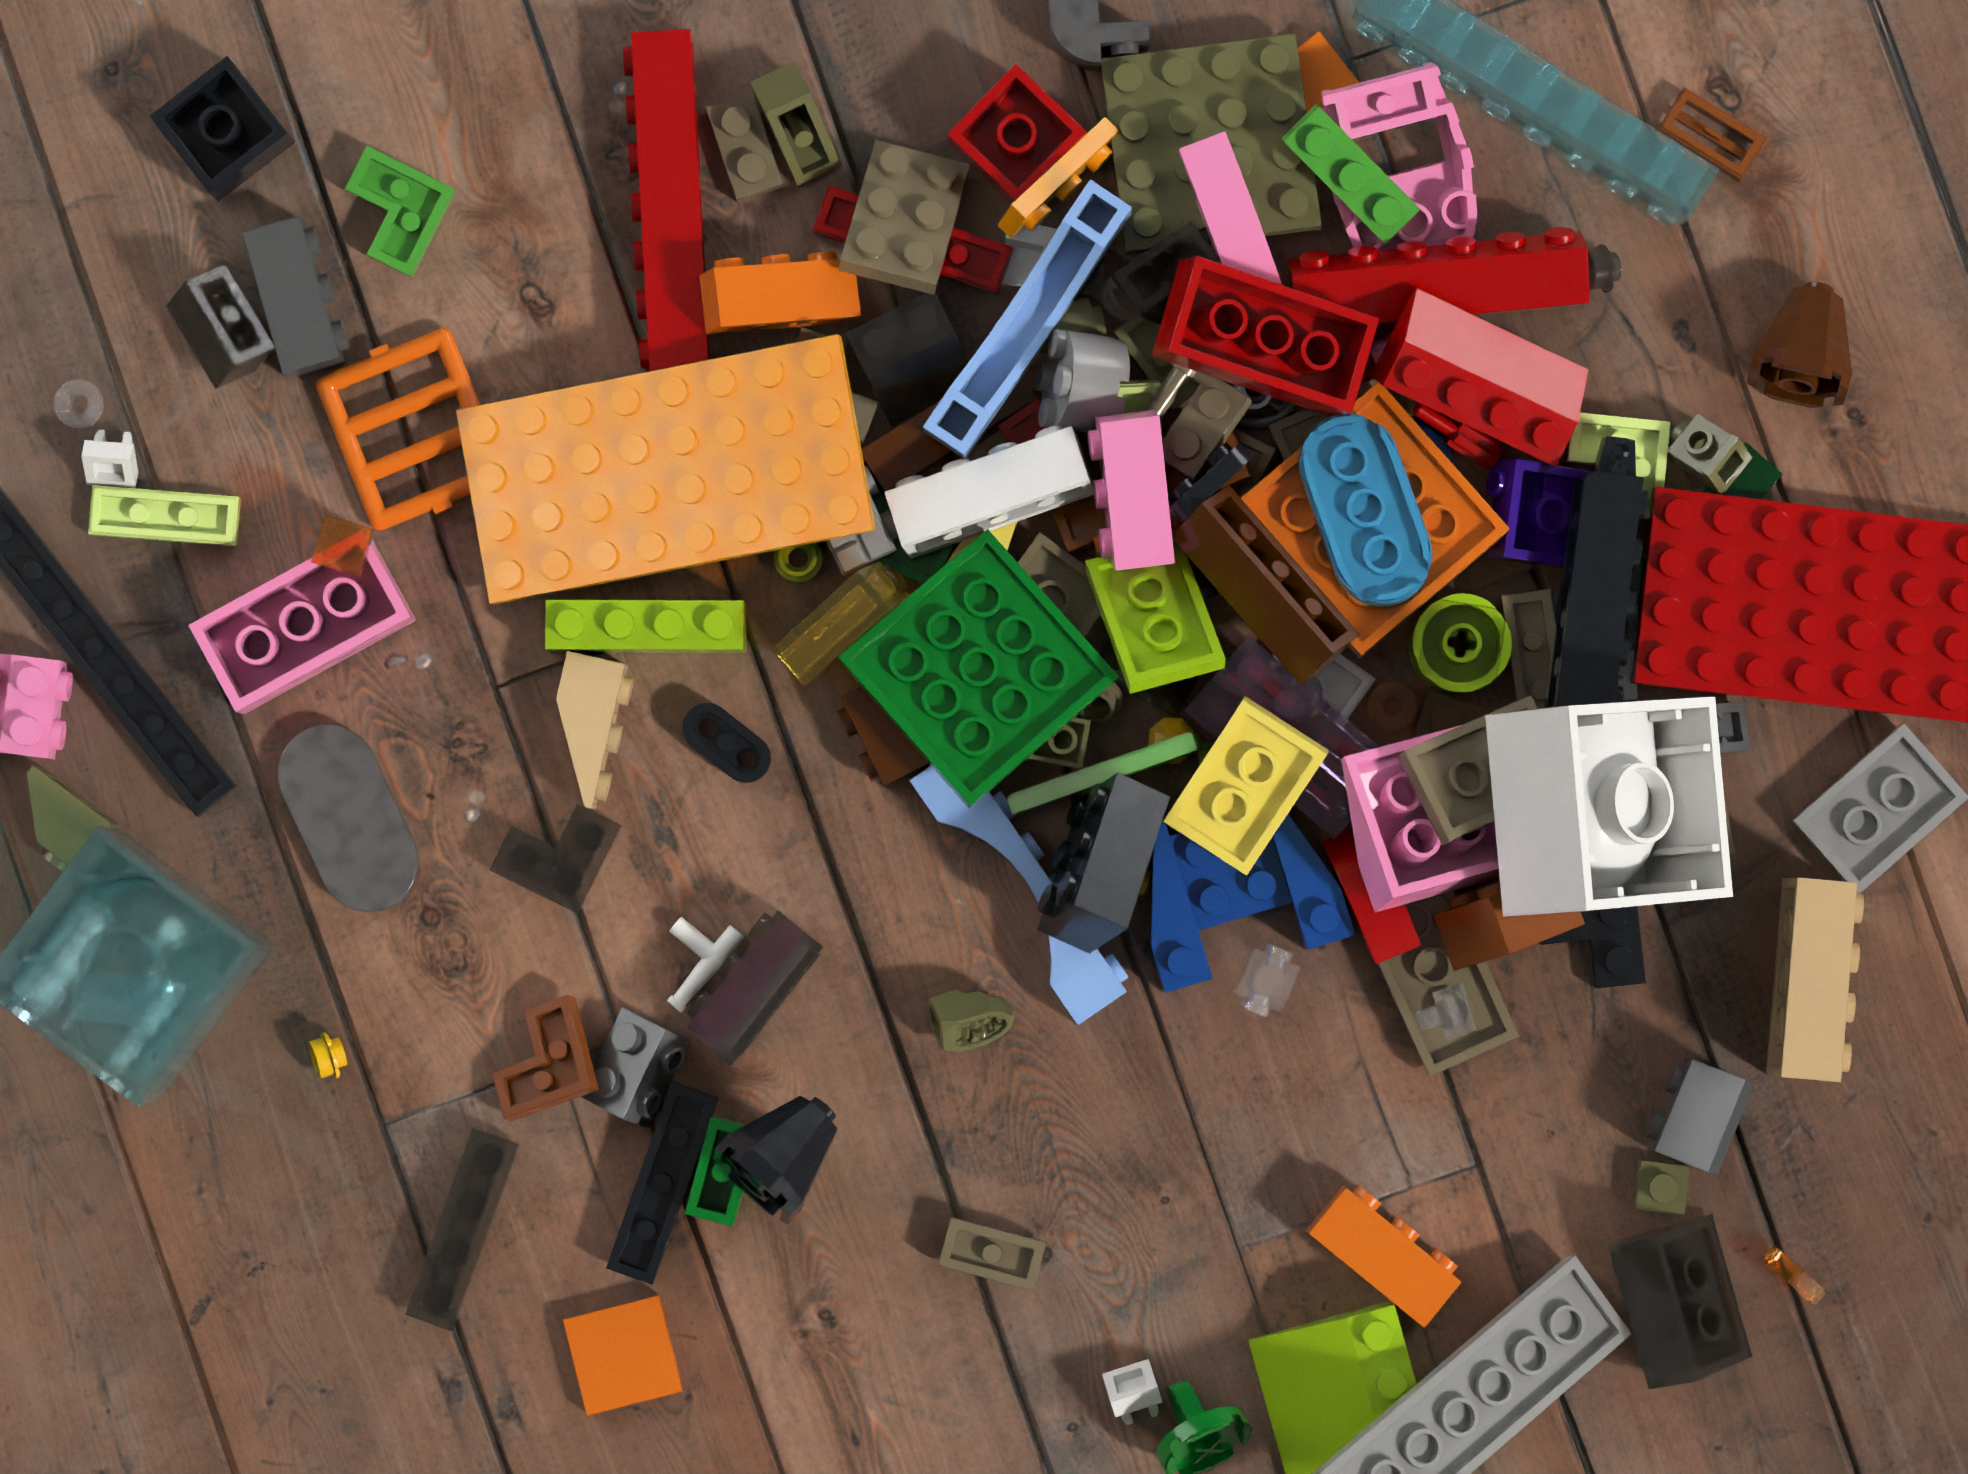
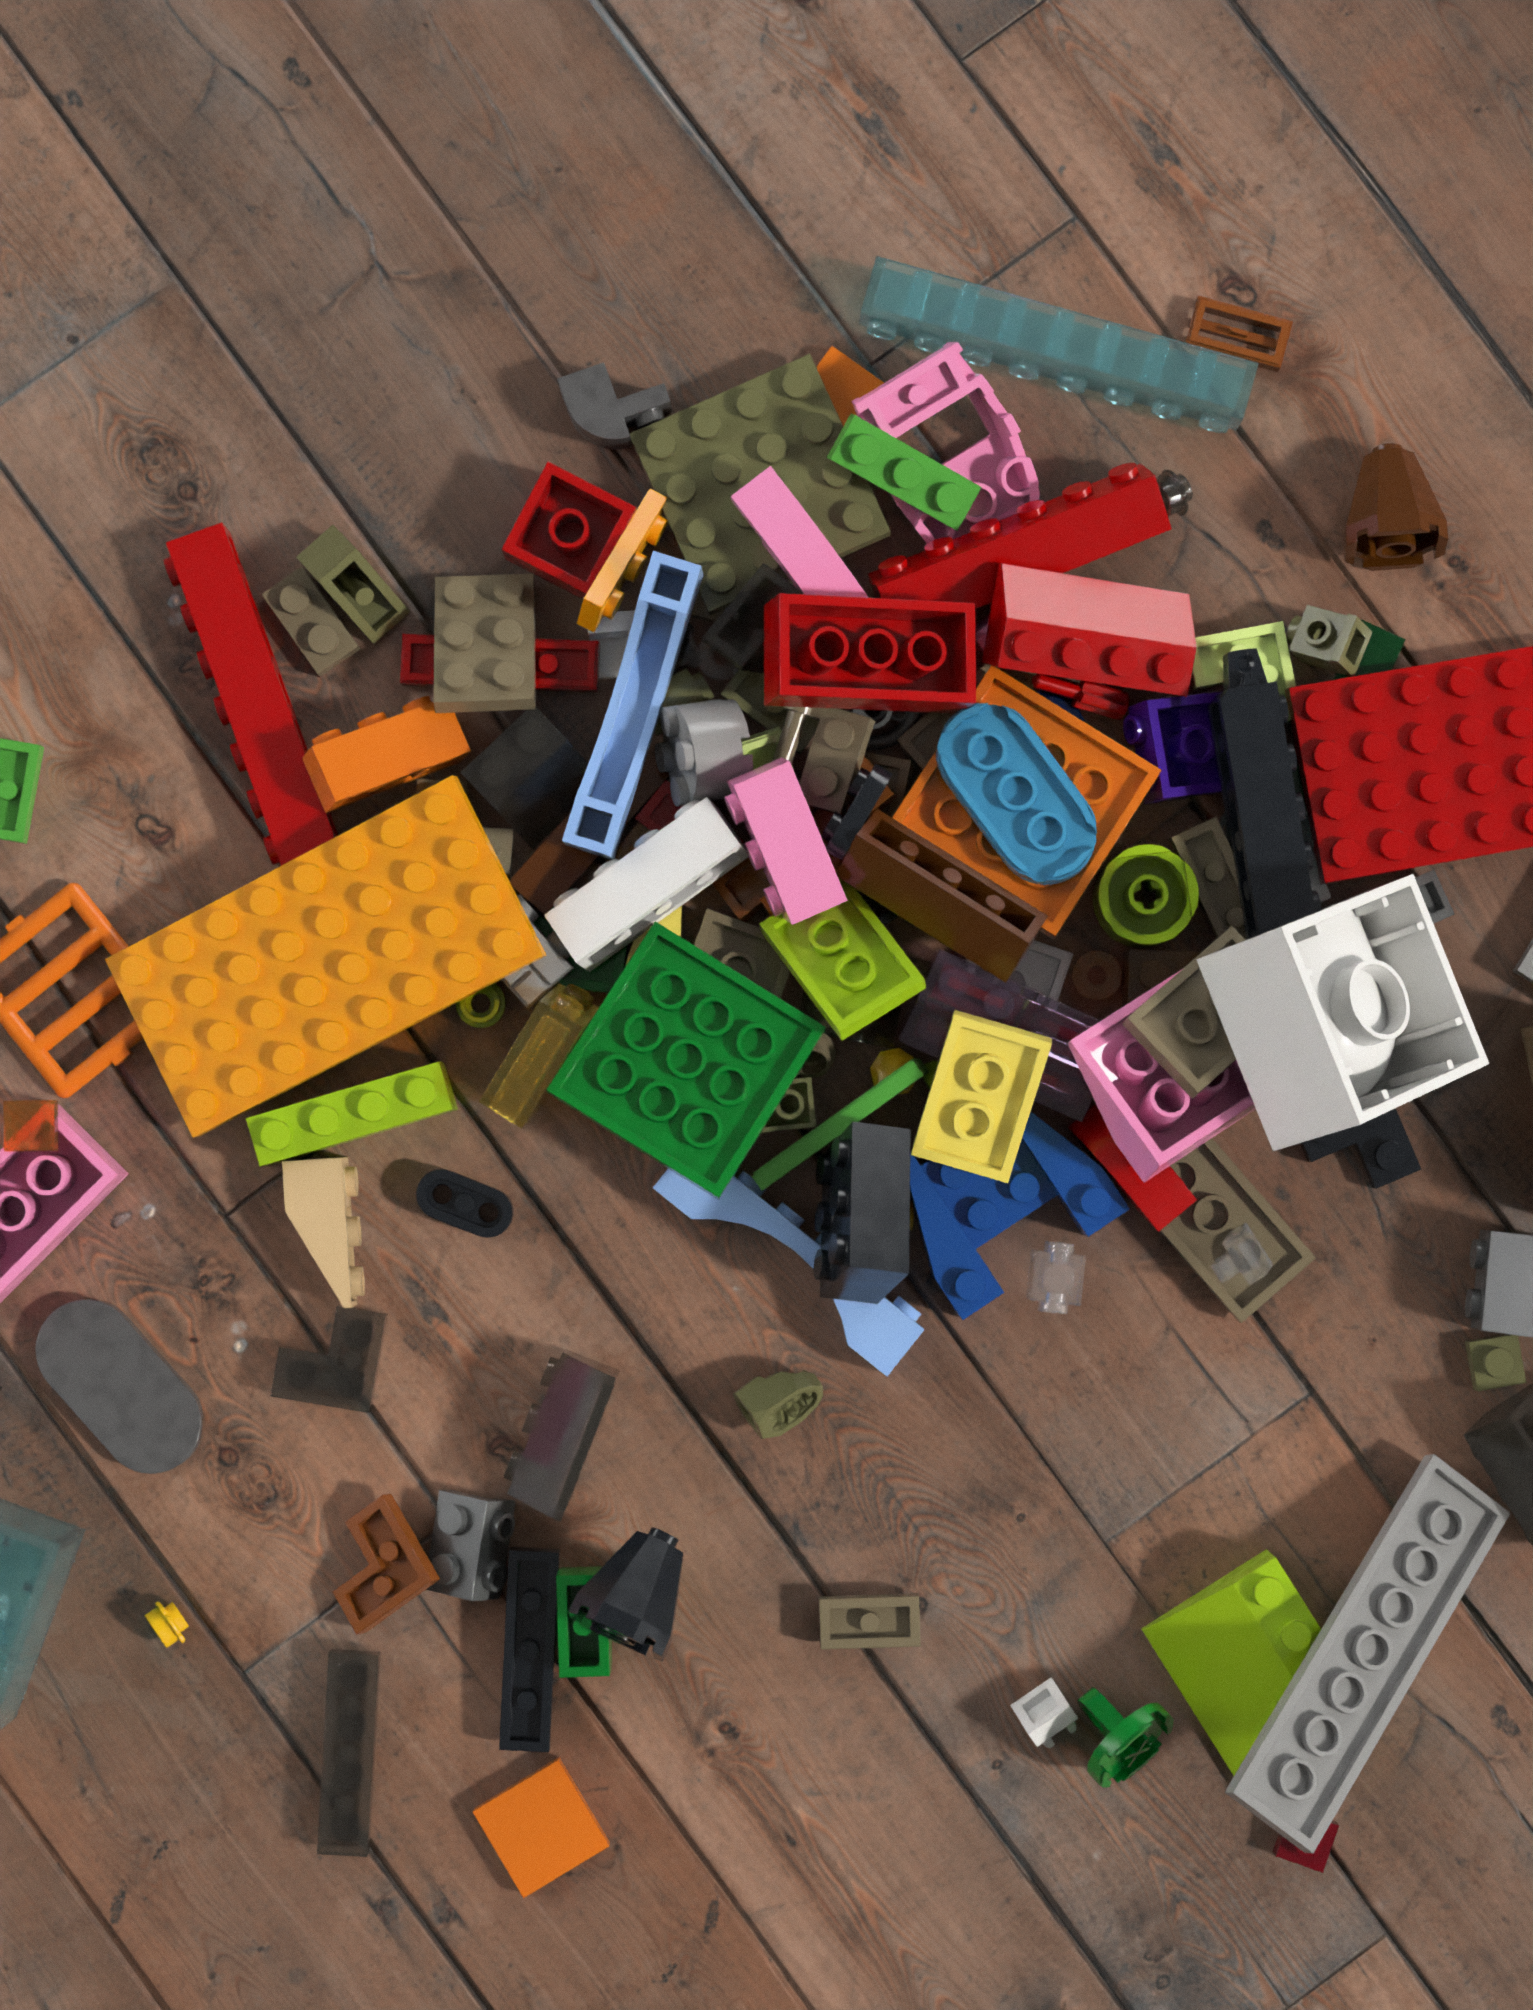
camera: 25 degrees left, 0 degrees up
white piece [667,916,745,1013] -> none
reddish brown brick [836,687,930,787] -> none
orange brick [1306,1185,1462,1328] -> none
dark orange brick [1433,879,1585,971] -> none

